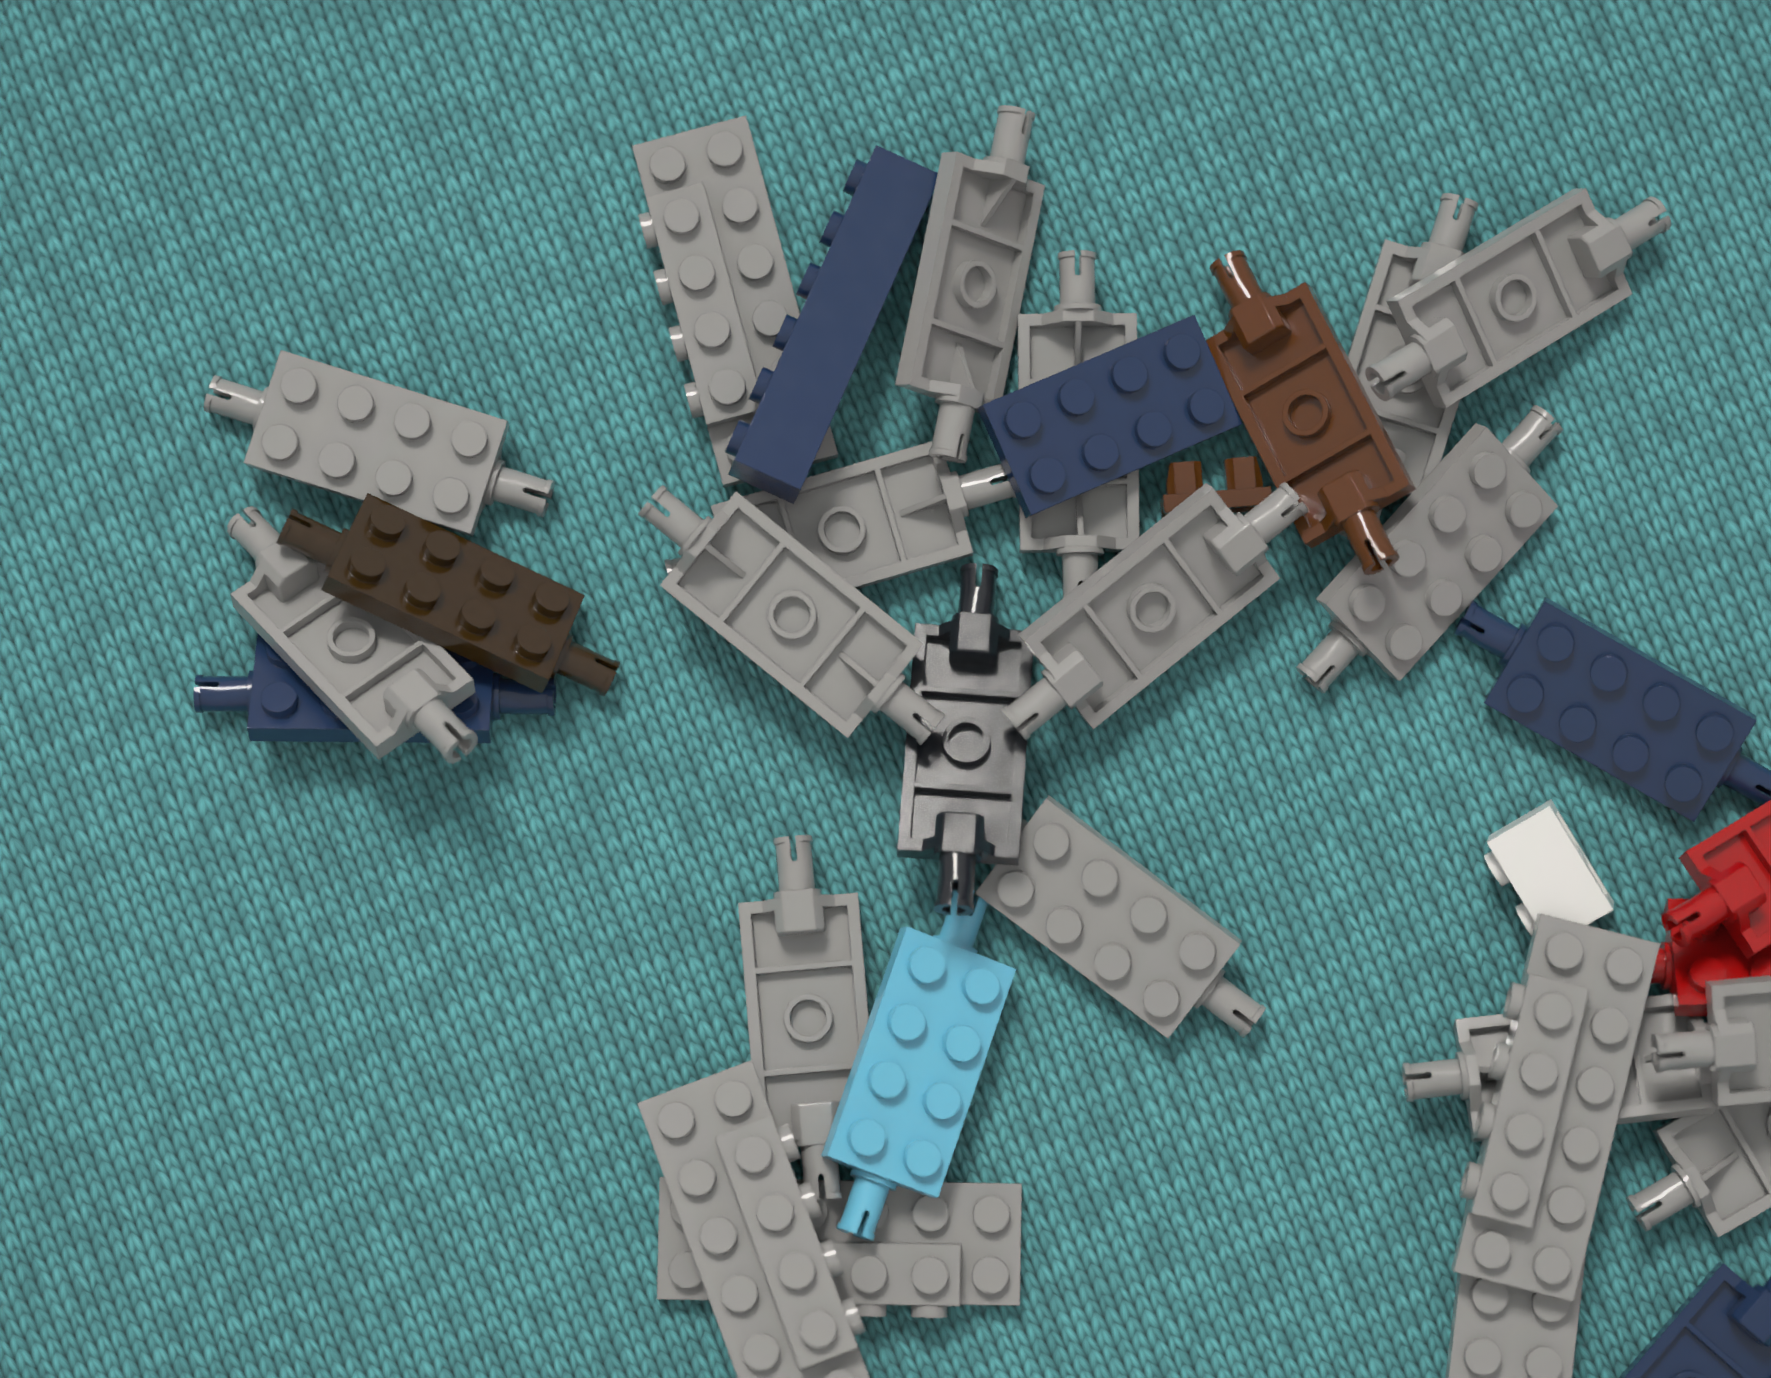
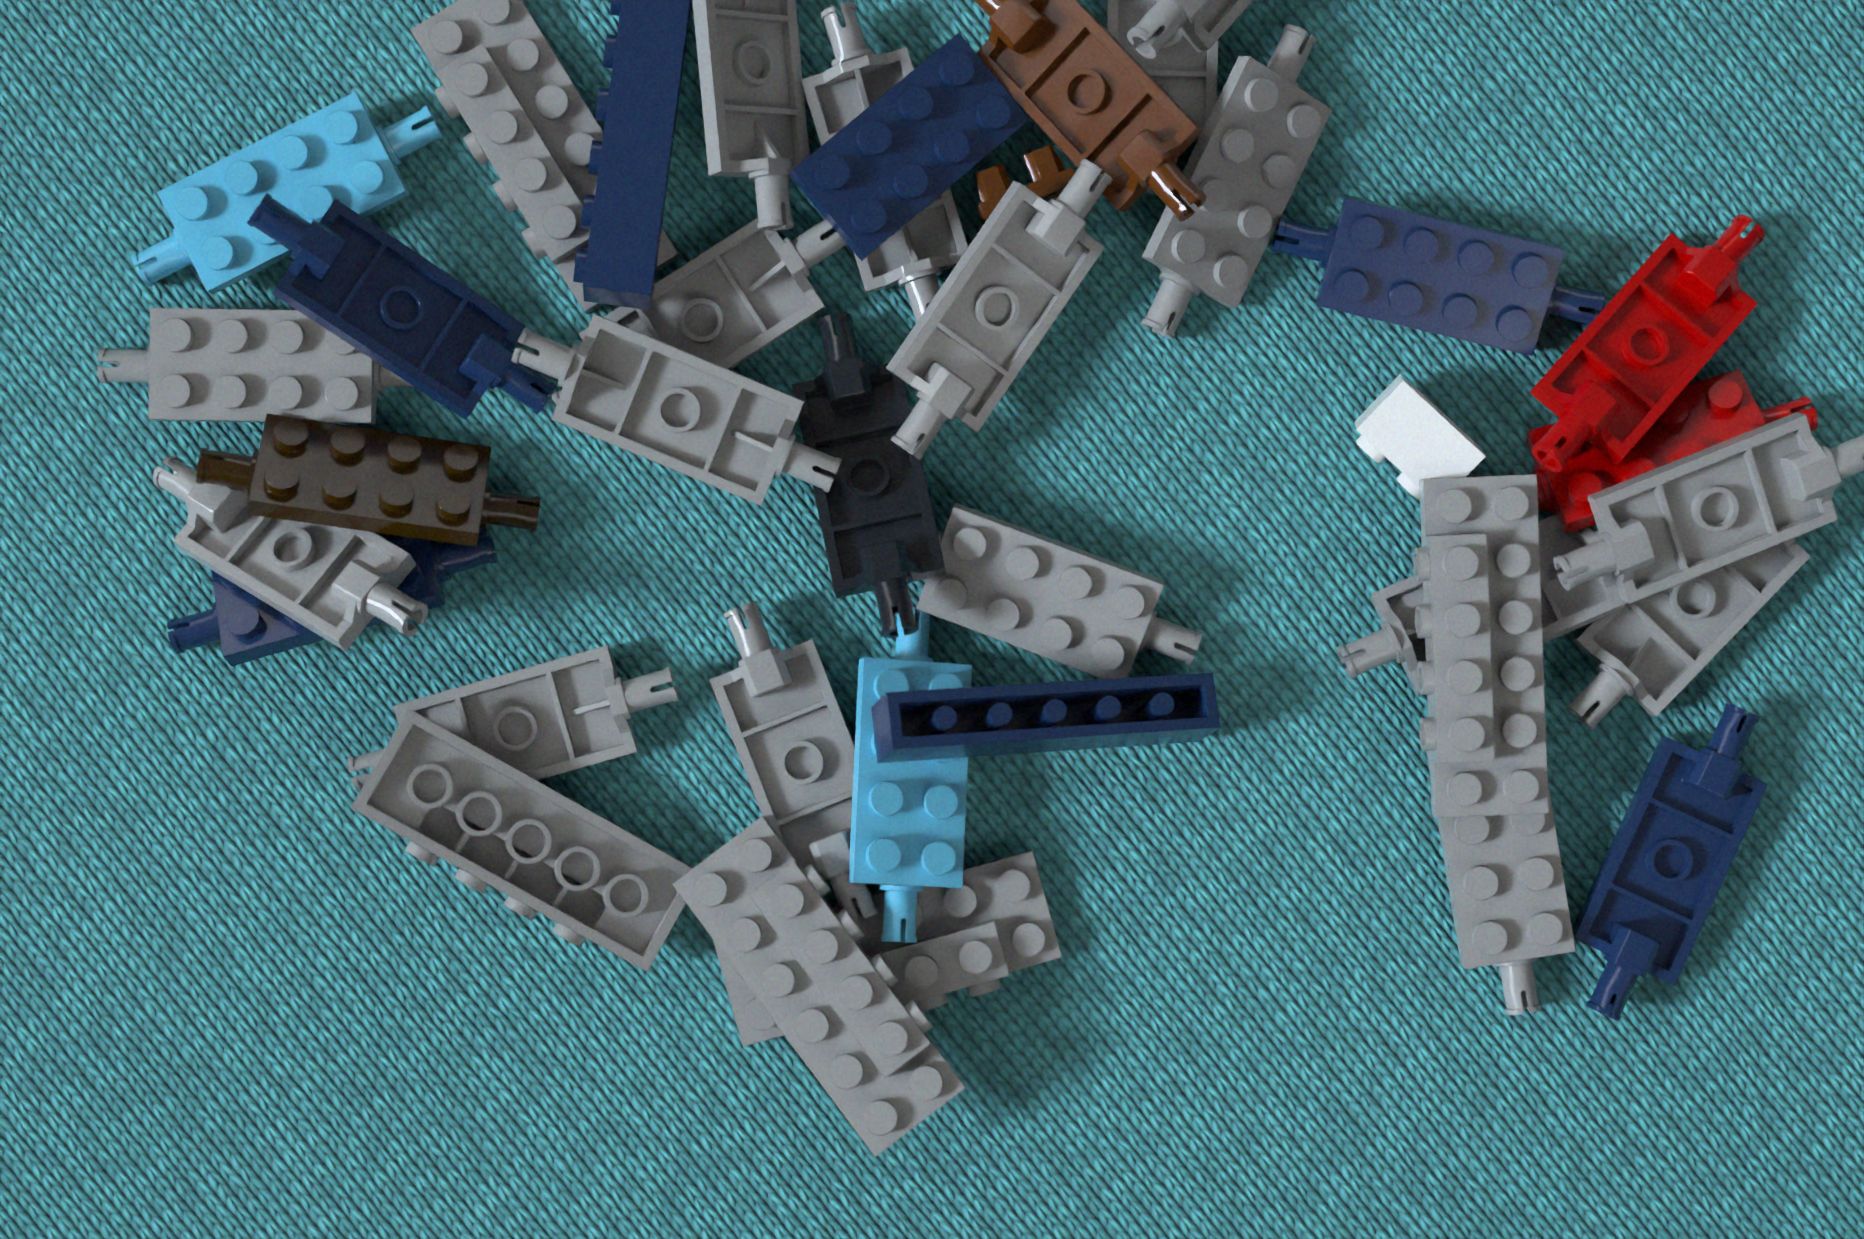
camera: 15 degrees left, 5 degrees up
none -> medium azure plate [131,91,444,294]
none -> dark blue plate [247,193,556,419]
none -> light grey plate [347,645,680,792]
none -> light grey plate [350,709,693,972]
none -> dark blue brick [871,673,1221,763]

